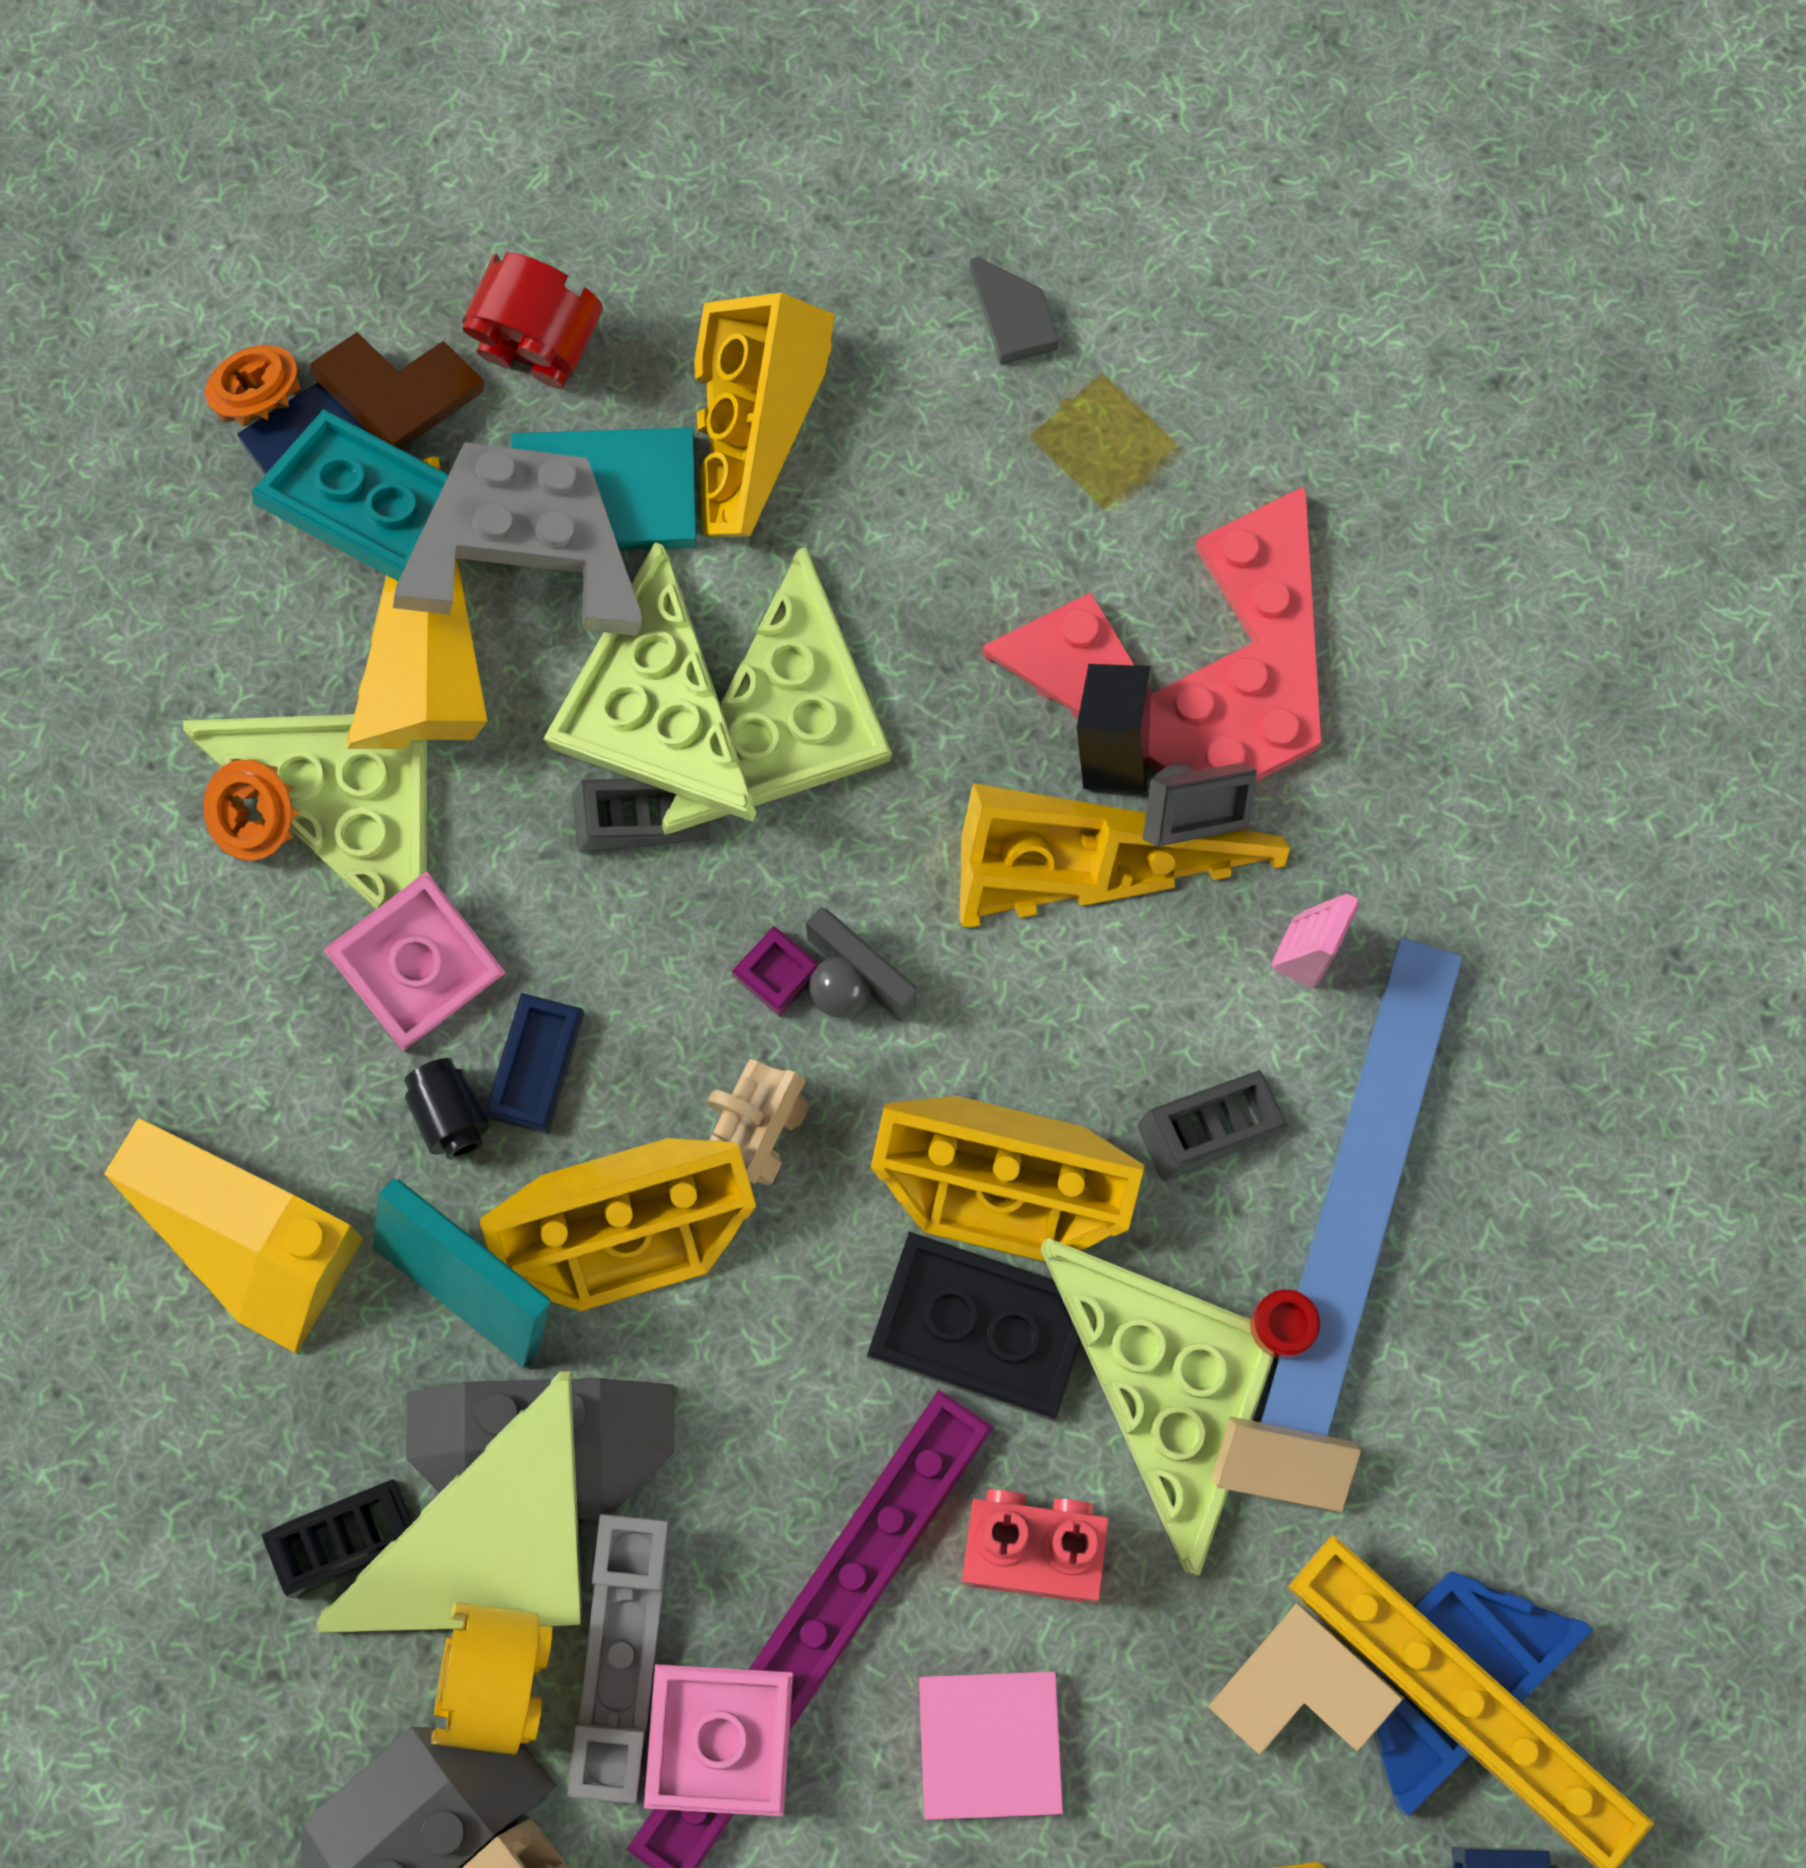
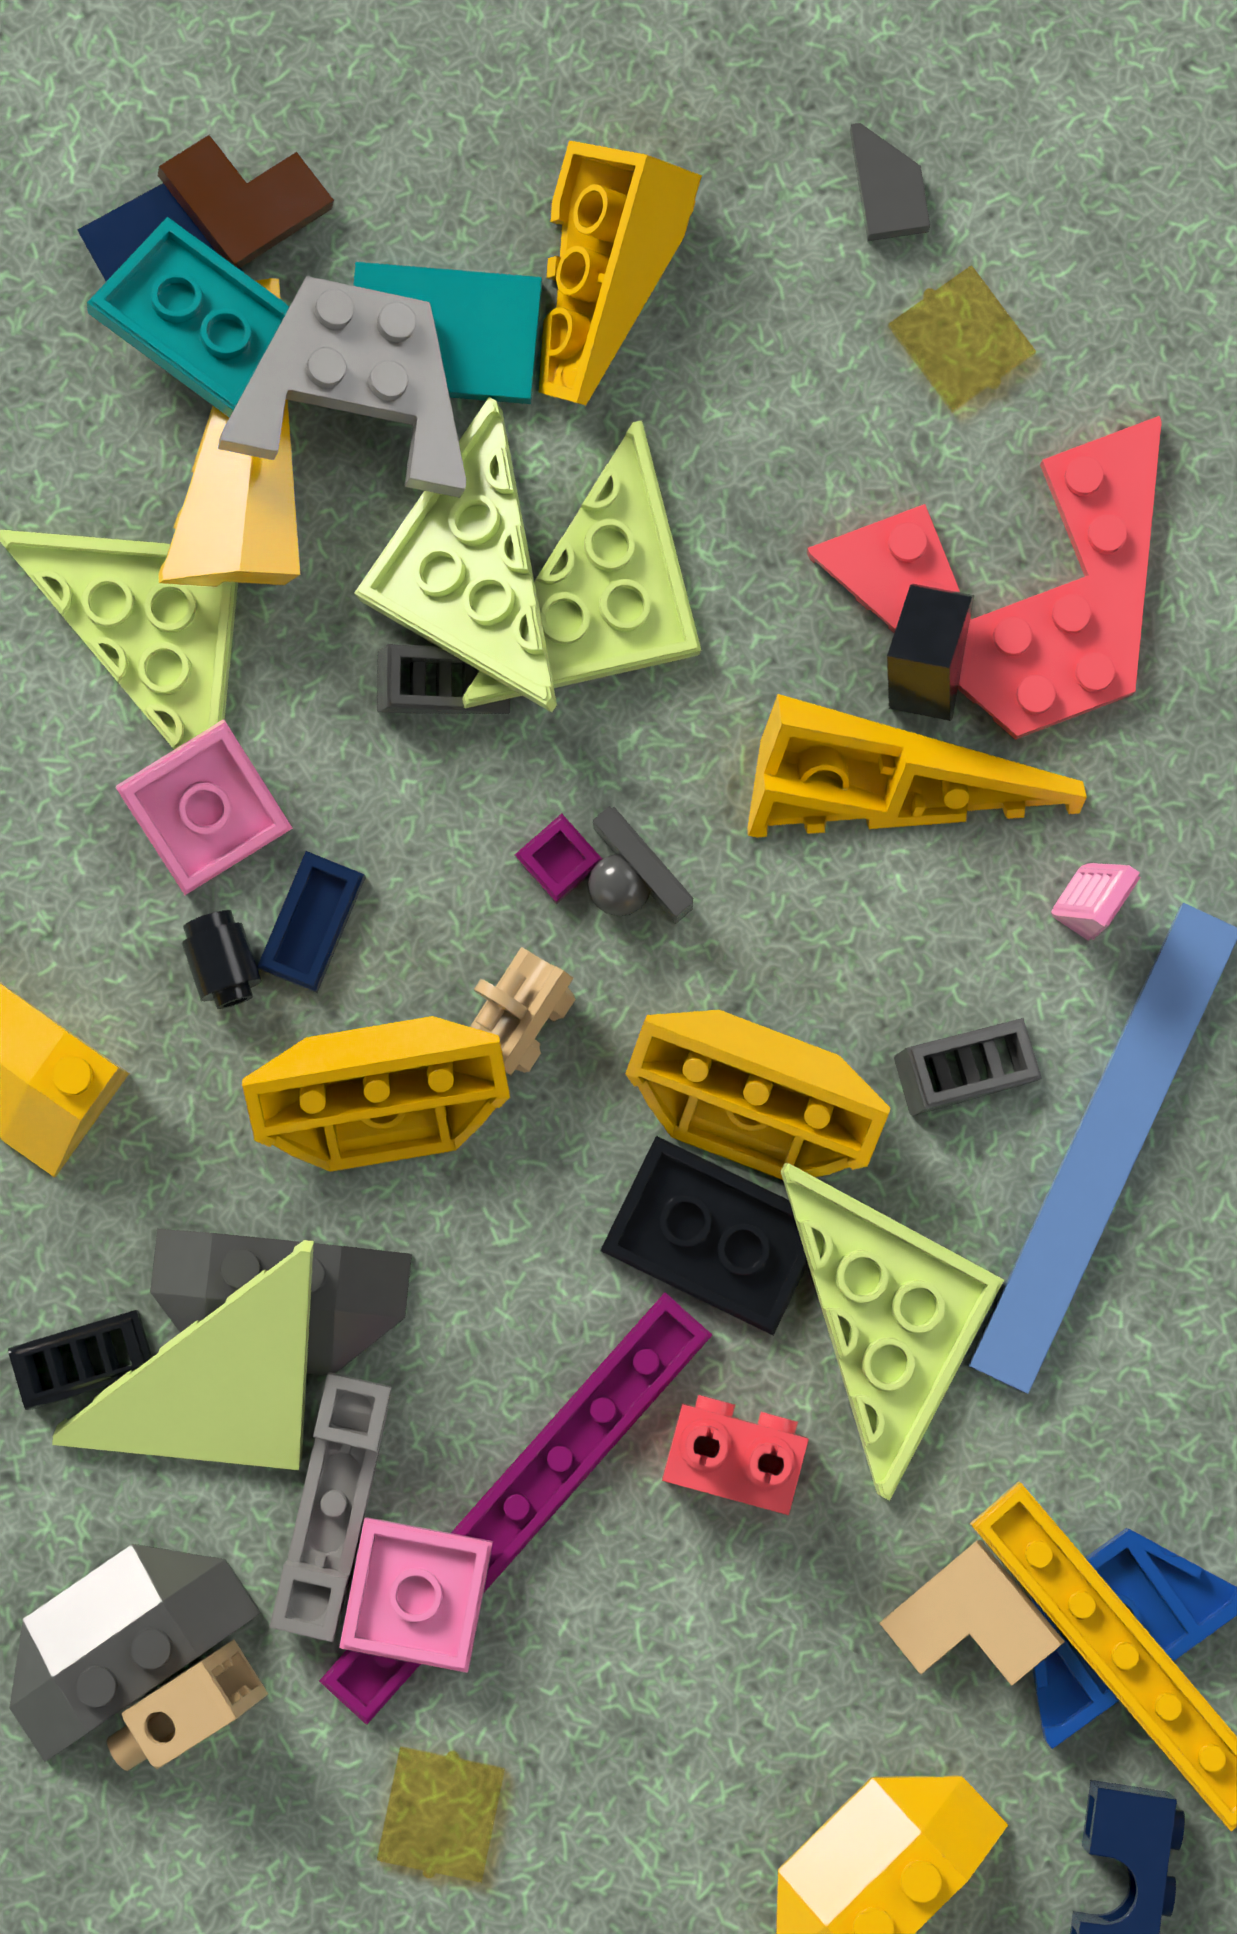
camera: 15 degrees right, 10 degrees up
orange gear [203,759,299,861] -> none
orange gear [205,345,301,427] -> none
teal tile [373,1178,550,1368] -> none
yellow brick [431,1602,552,1755] -> none
red brick [462,252,603,389] -> none
bright pink tile [918,1671,1063,1820] -> none
dark grey tile [1143,763,1257,847] -> none
tan tile [1211,1416,1361,1512] -> none
red tile [1250,1289,1320,1359] -> none

